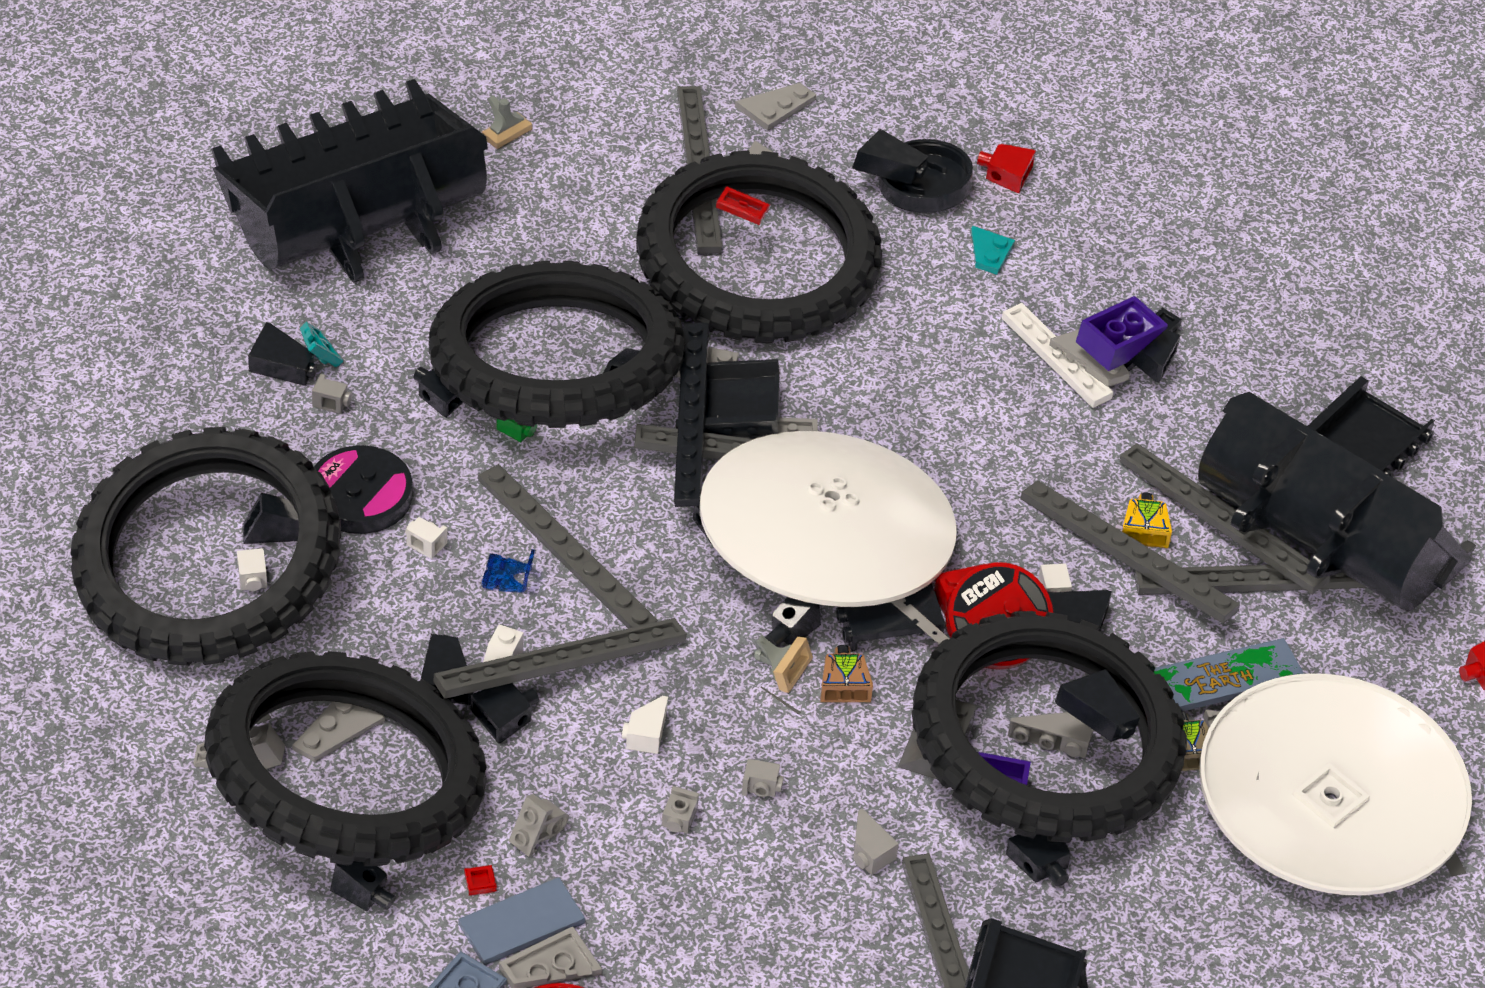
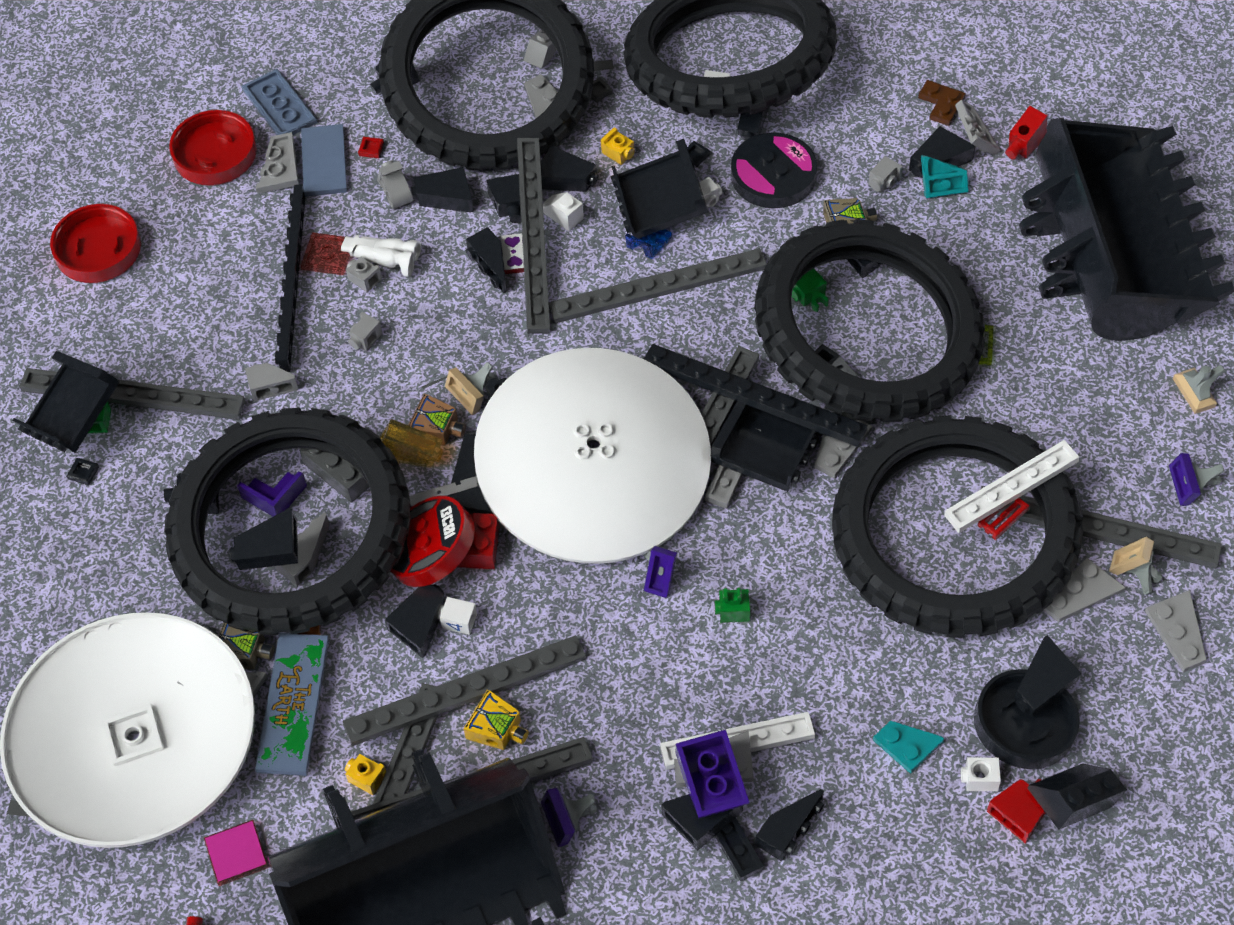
camera: 120 degrees right, 10 degrees up
white slope [622,696,668,754] -> none
none -> dark pink tile [204,820,269,886]
none -> black plate [275,184,306,372]
none -> clear red tile [300,232,350,275]
none -> white piece [341,235,421,277]
none -> yellow brick [345,754,386,795]
none -> clear yellow slope [379,419,443,468]
none -> black slope [411,167,474,213]
none -> black slope [466,227,507,293]
none -> tile [501,233,524,274]
none -> dark purple piece [541,788,597,847]
none -> yellow brick [601,127,635,165]
none -> black panel [610,138,709,240]
none -> dark purple piece [642,546,677,598]
none -> black tile [688,141,711,167]
none -> green brick [714,588,750,623]
none -> black slope [755,789,825,862]
none -> torso [823,198,877,223]
none -> reddish brown plate [918,80,966,126]
none -> white plate [944,440,1079,533]
none -> light grey wing [955,100,1001,155]
none -> white brick [961,757,1001,791]
none -> red torso [1005,106,1048,160]
none -> black slope [1027,764,1127,830]
none -> tan piece [1109,537,1162,595]
none -> dark purple piece [1168,453,1225,506]

